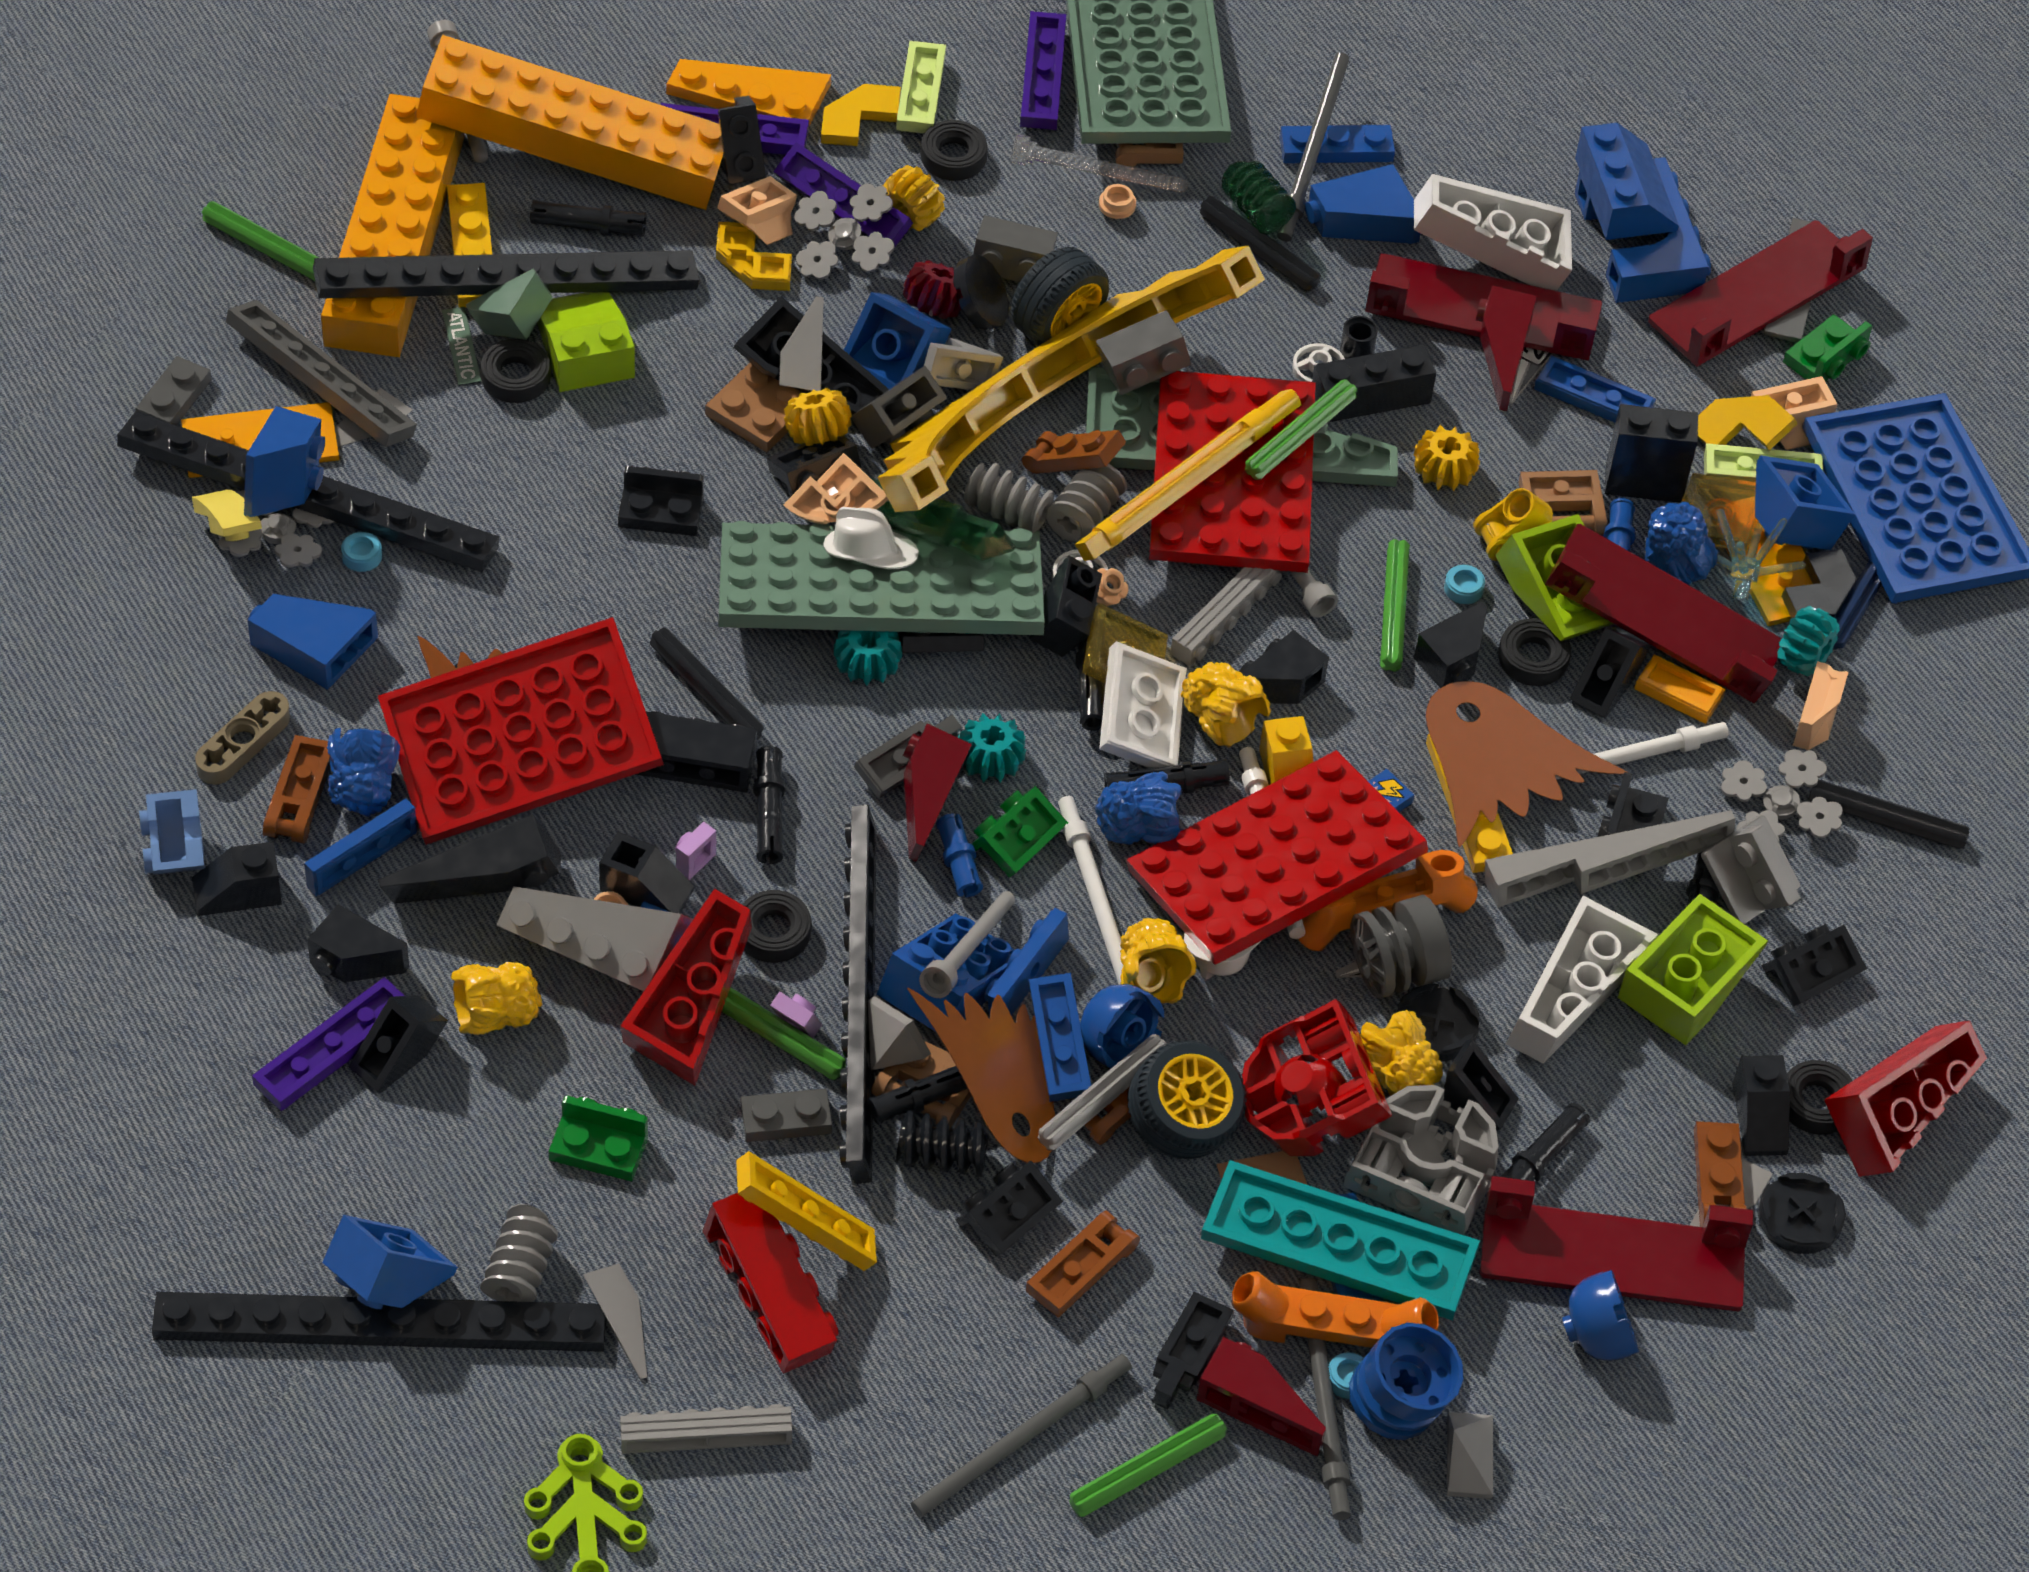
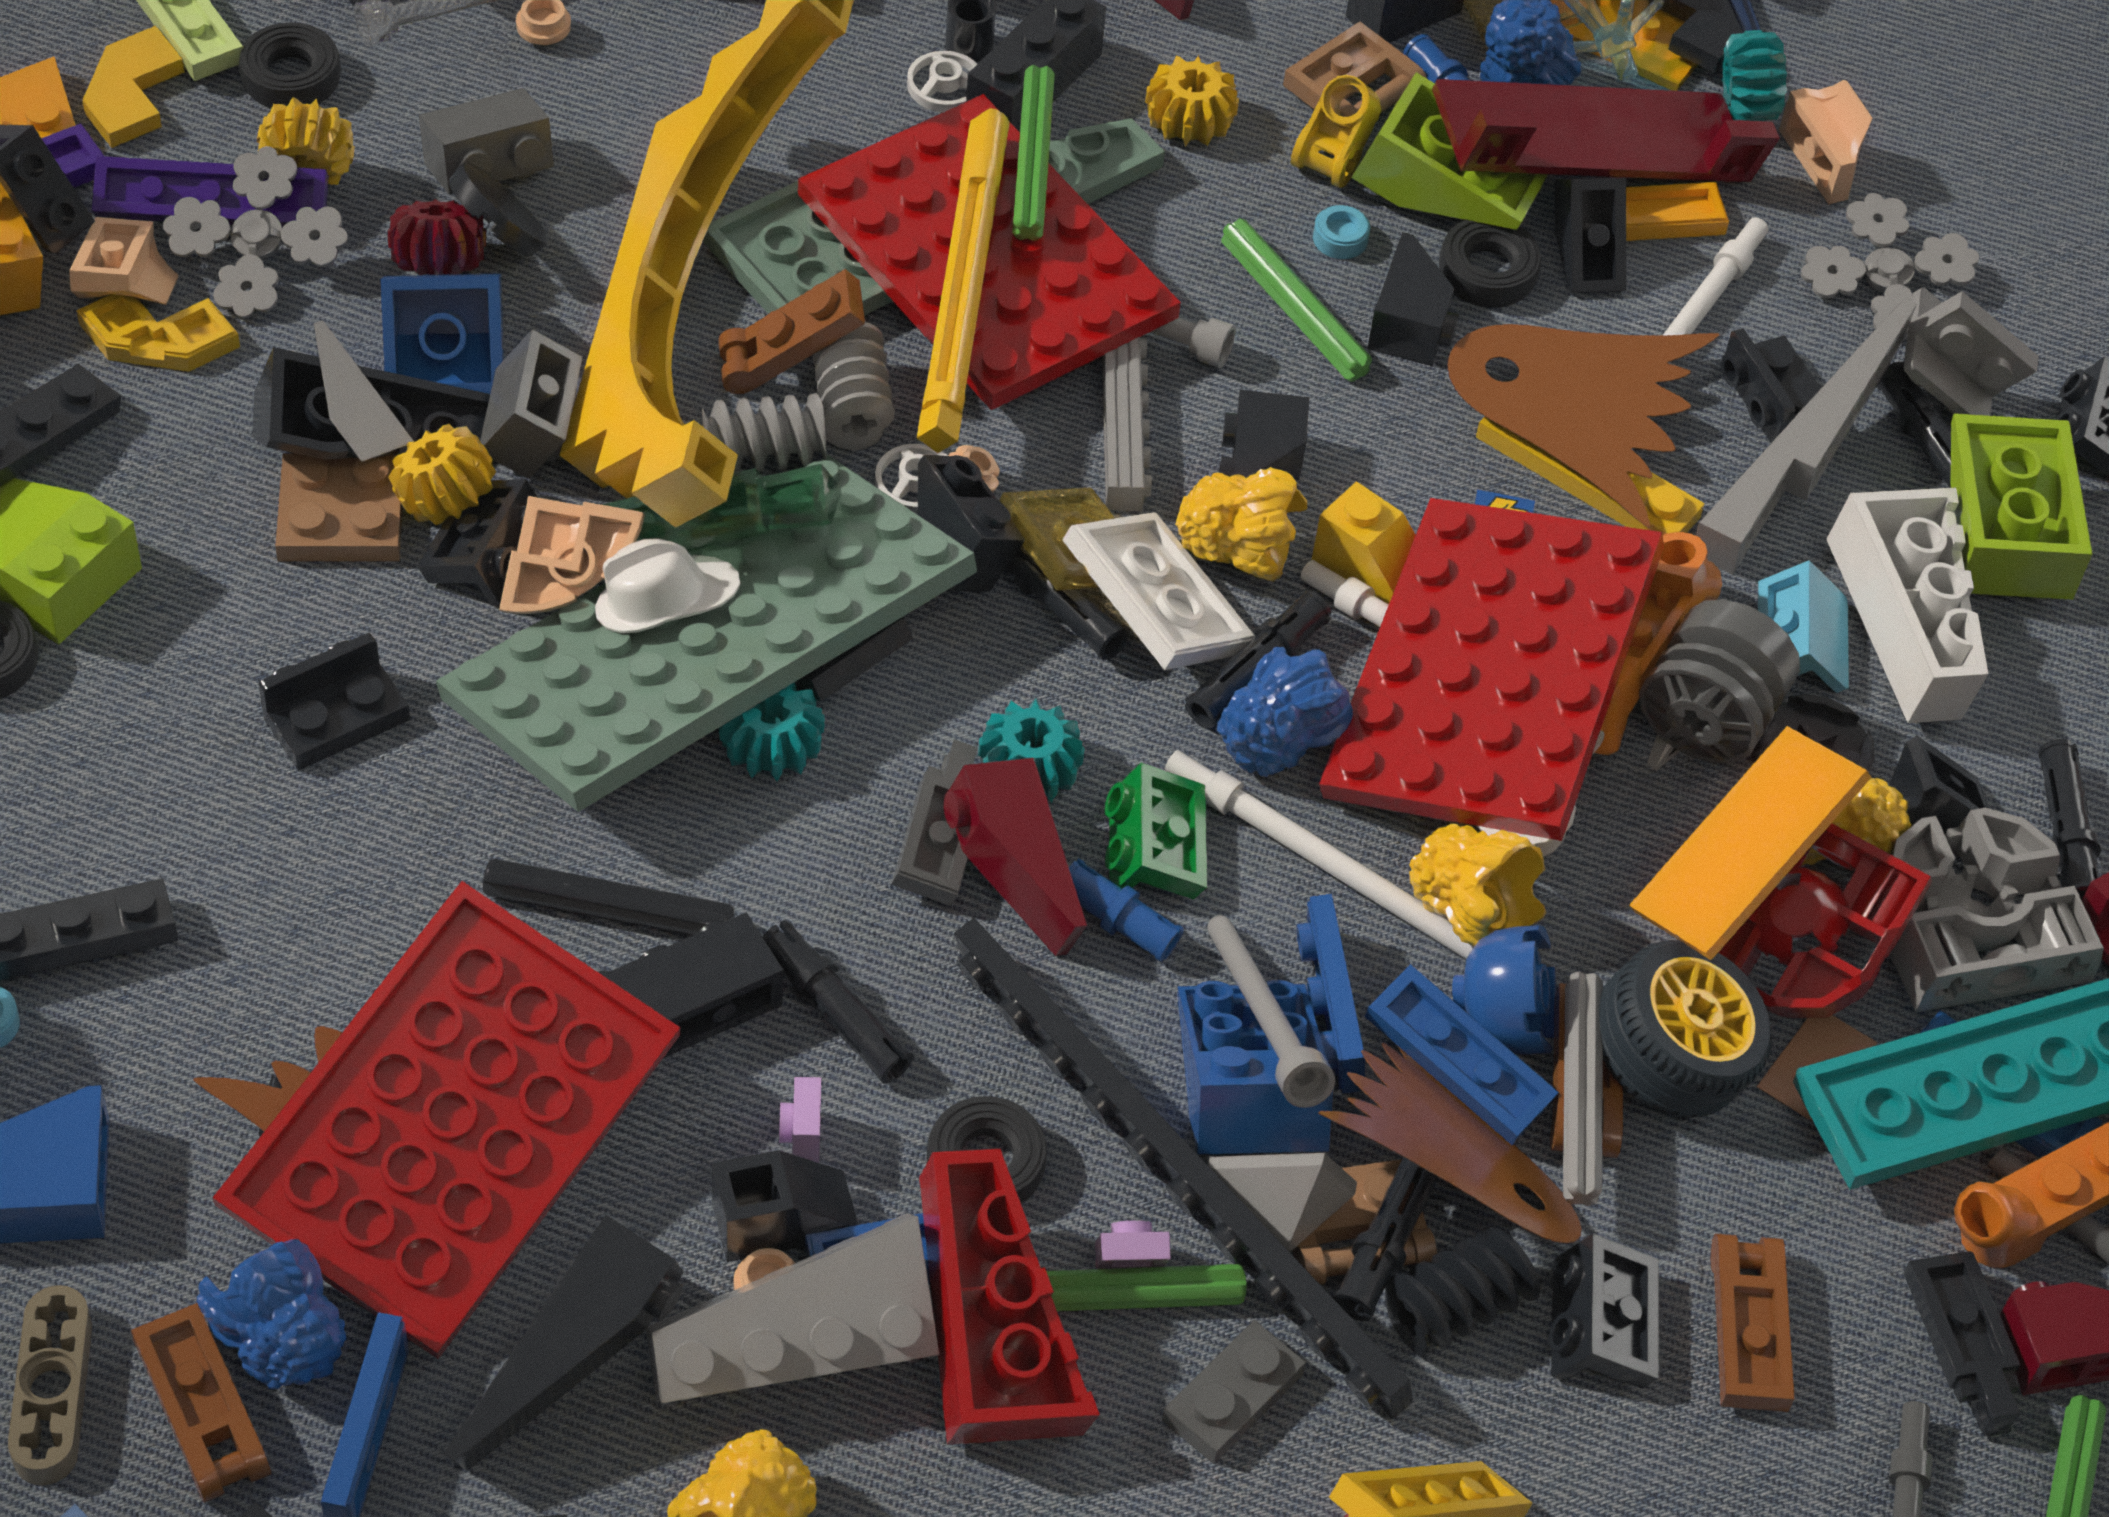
camera: 40 degrees left, 0 degrees up
light grey slope [924,338,1003,390] -> none
black wheel [1011,247,1109,346] -> none
dark grey brick [1096,310,1191,395] -> none
black axle [1809,779,1970,849] -> none
none -> light orange piece [1629,726,1872,960]
none -> medium azure panel [1758,560,1849,693]

